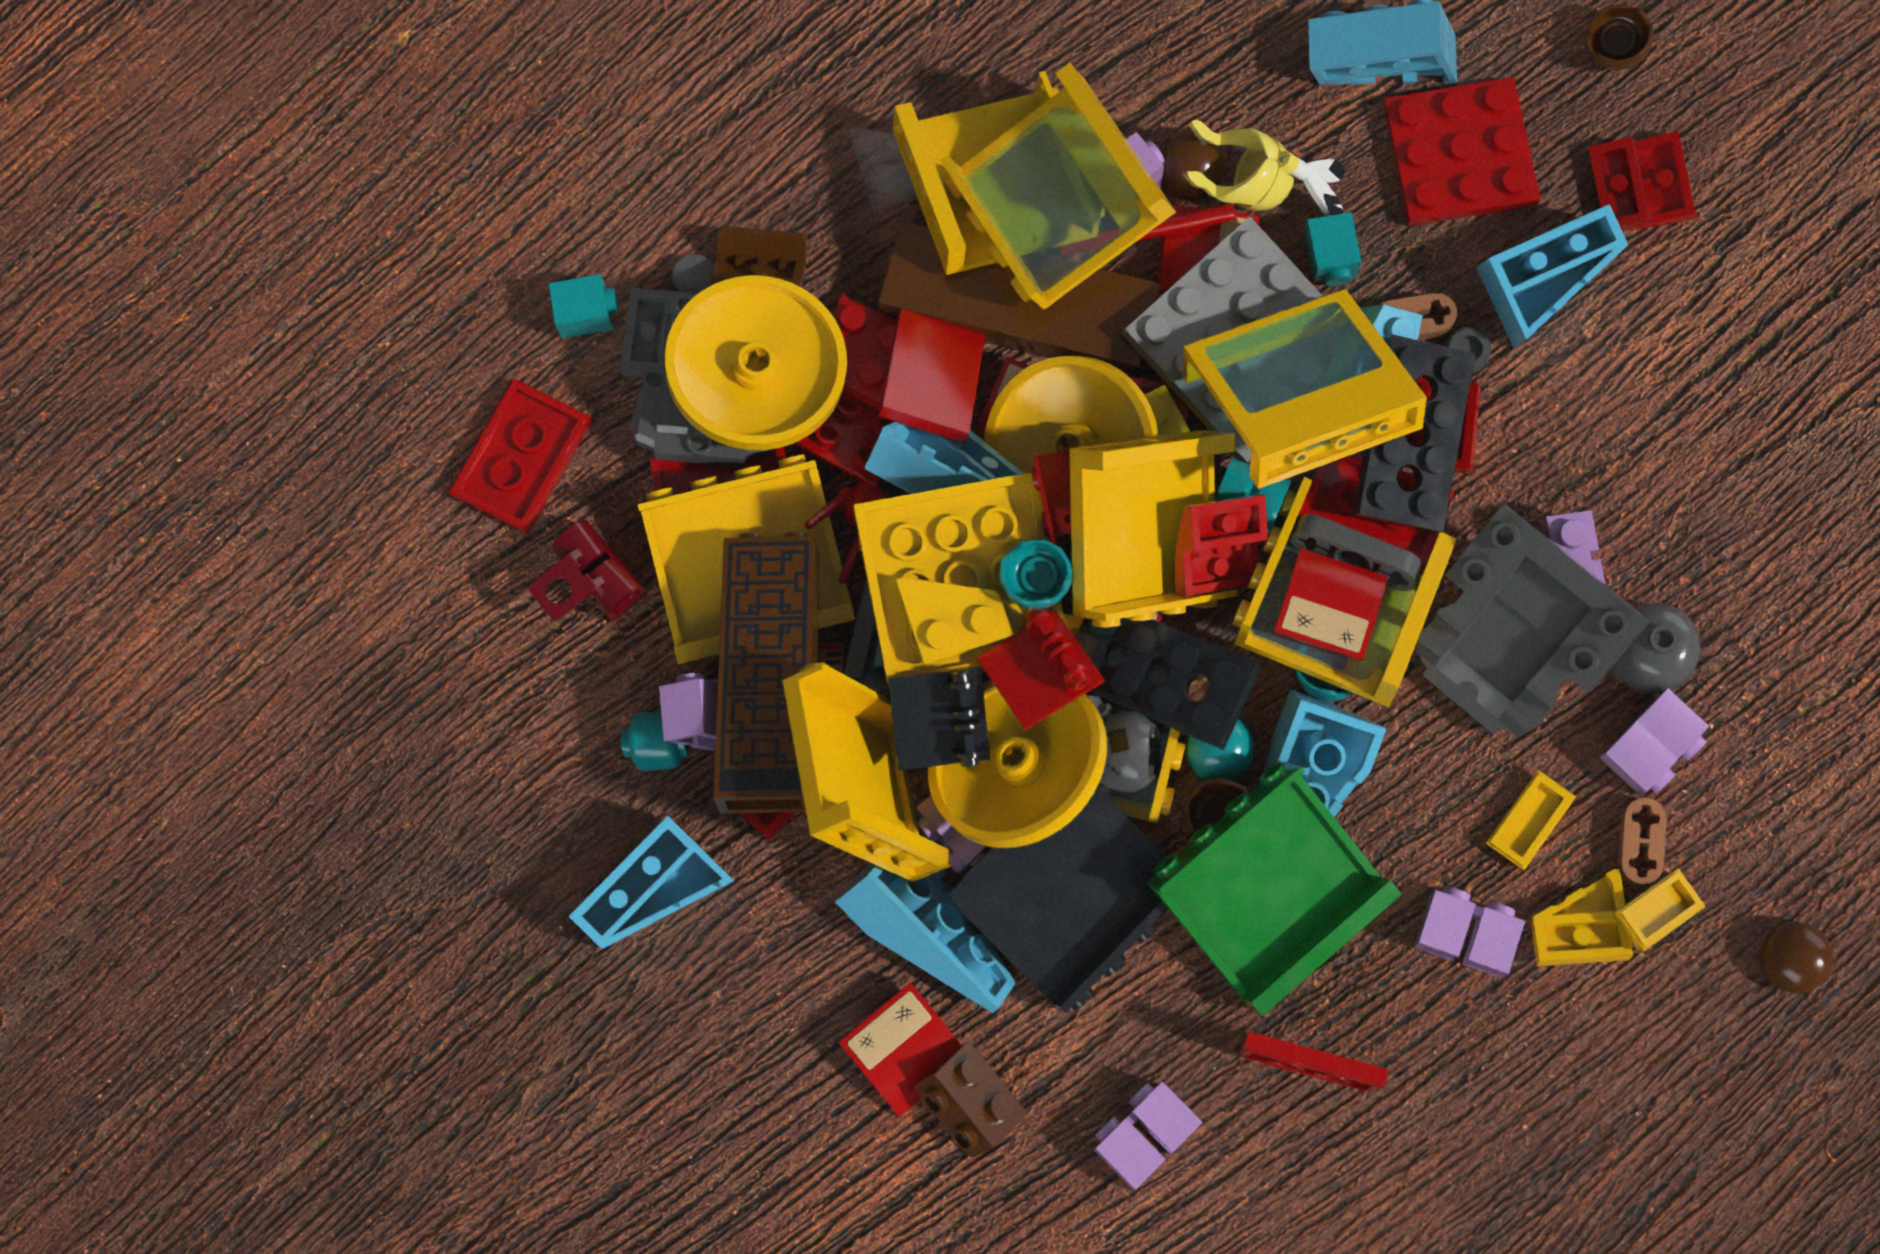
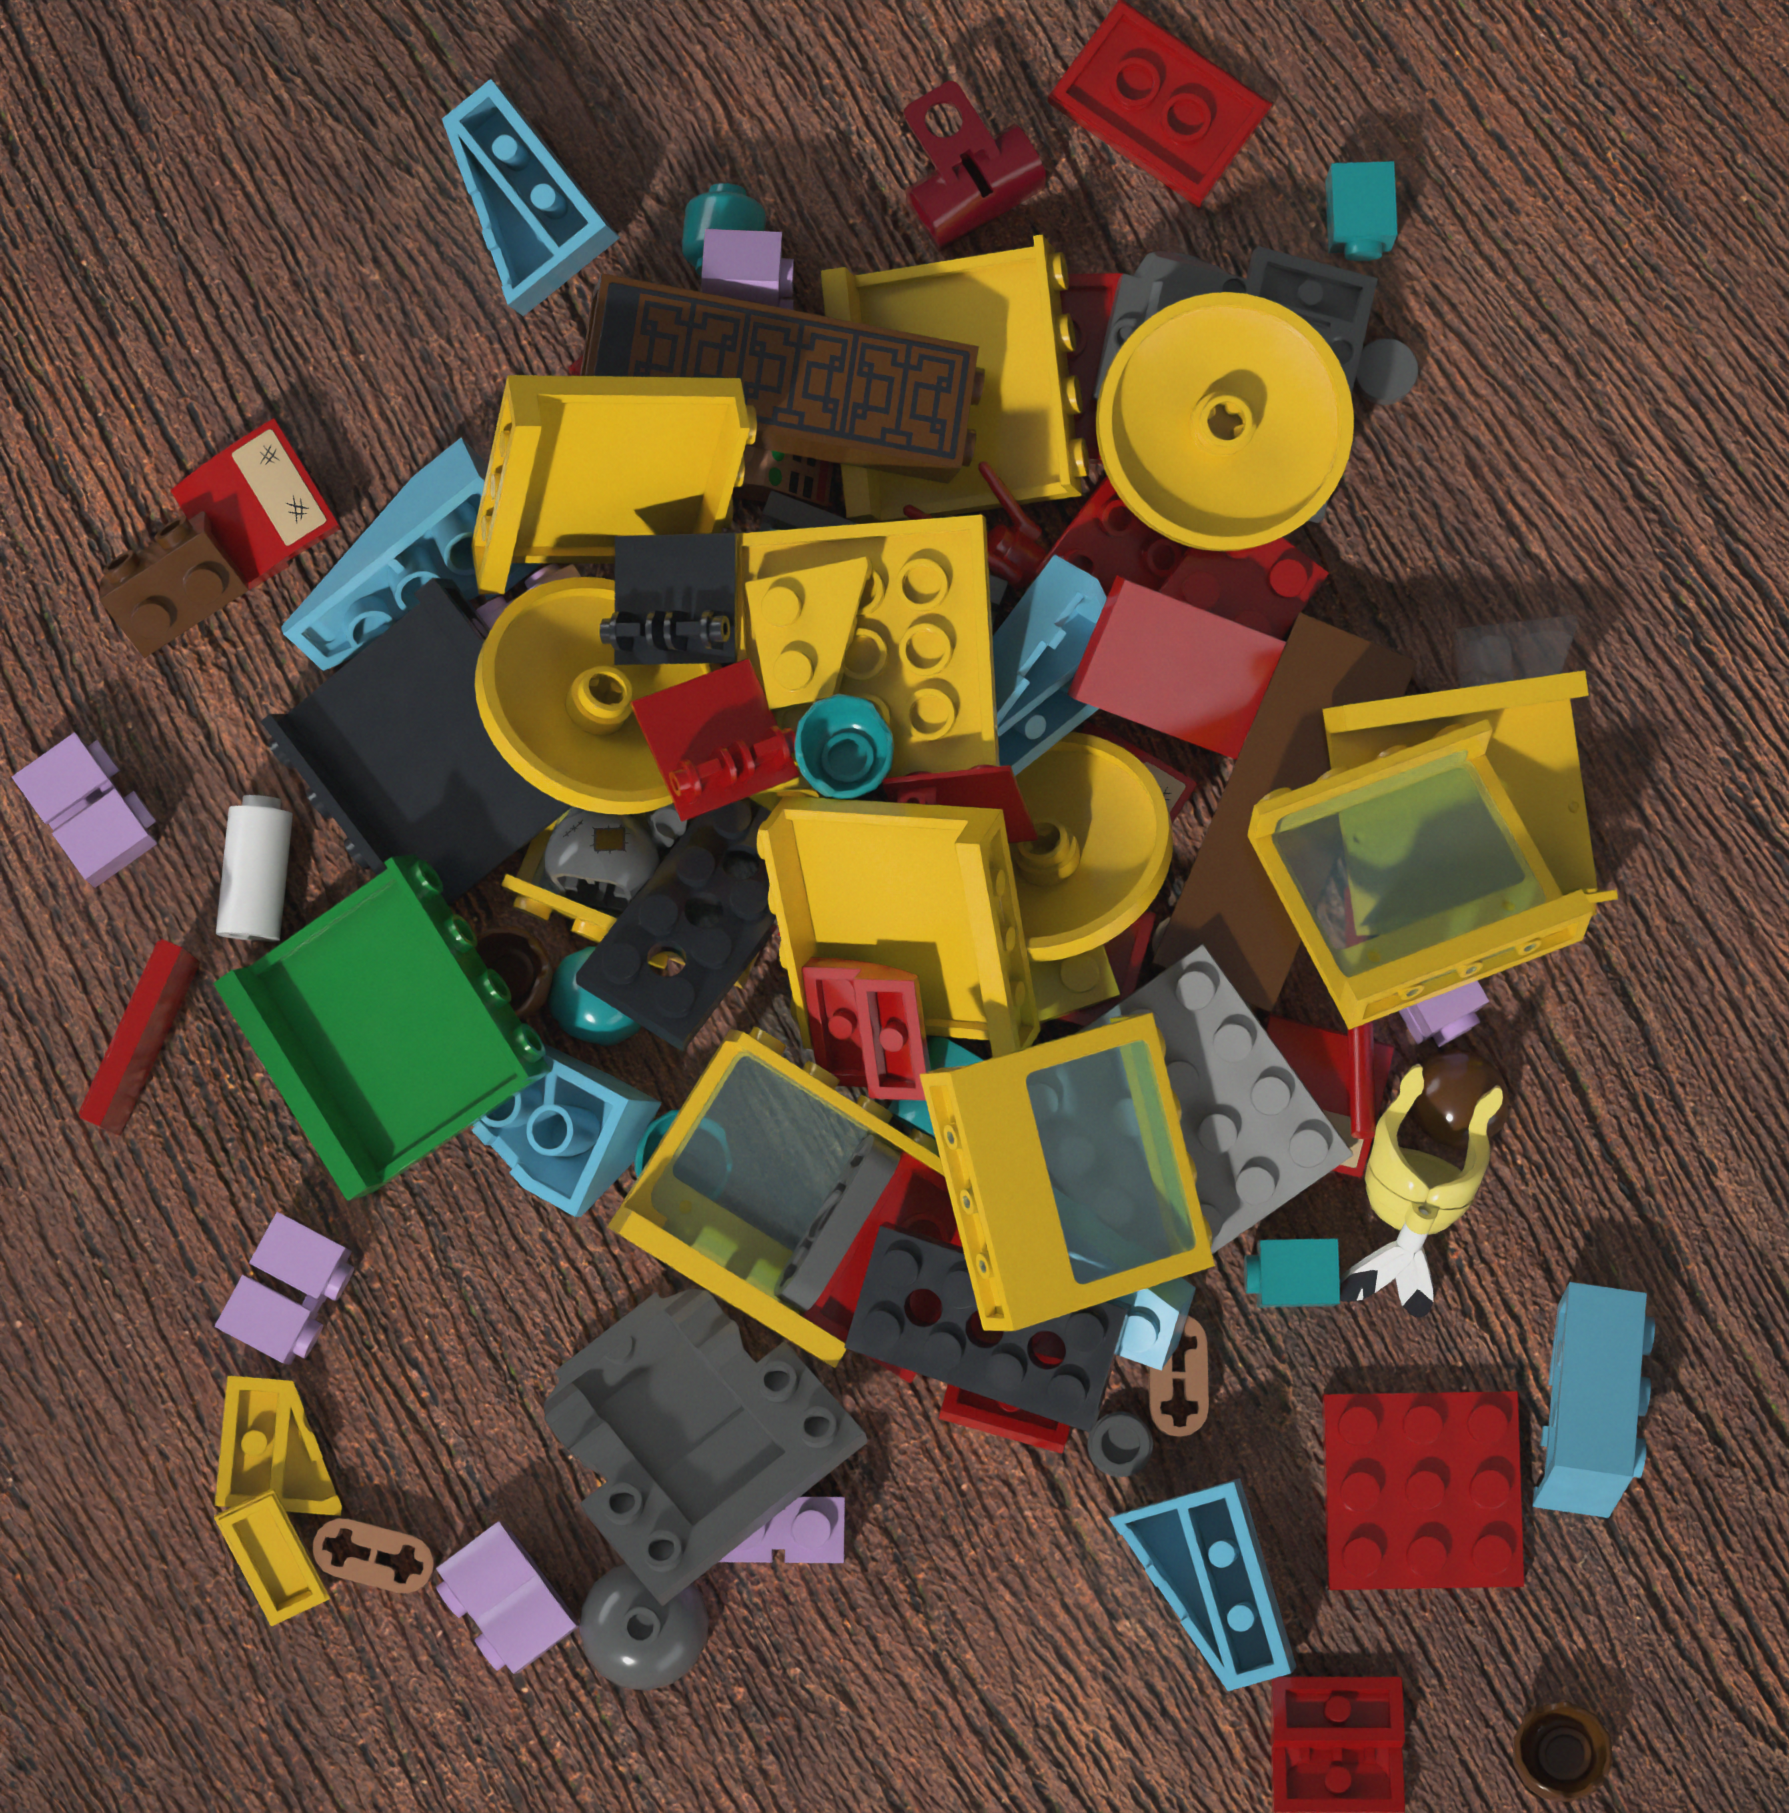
camera: 90 degrees right, 5 degrees up
reddish brown bracket [711,226,807,288] -> none
red slope [1273,548,1388,662] -> none
yellow tile [1485,770,1576,871] -> none
reddish brown hair [1760,922,1834,994] -> none
none -> white brick [216,795,293,942]

